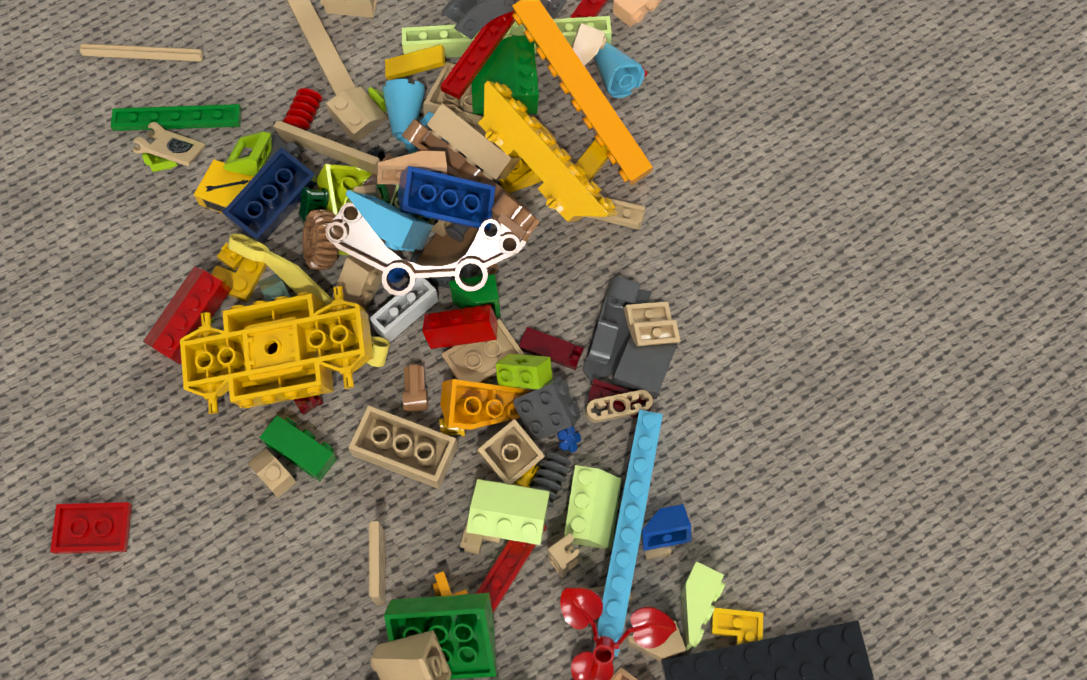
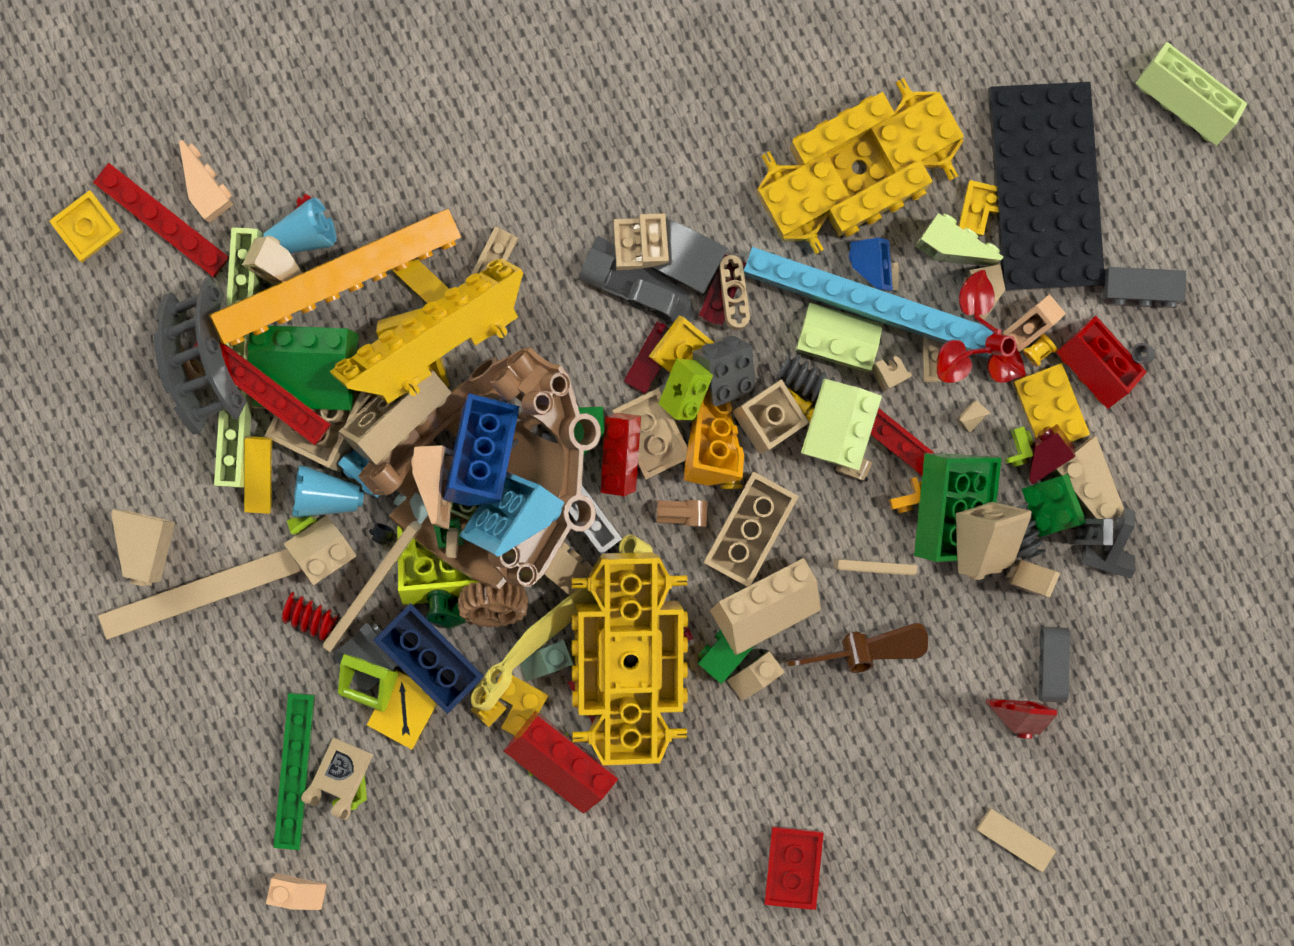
camera: 80 degrees left, 20 degrees up
tan axle [80,43,203,62] -> none
blue plant [557,426,581,453] -> none
none -> light nougat slope [266,874,327,910]
none -> yellow plate [649,315,714,373]
none -> tan slope [710,558,821,656]
none -> yellow piece [756,78,964,255]
none -> reddish brown piece [785,623,928,673]
none -> tan slope [956,401,991,432]

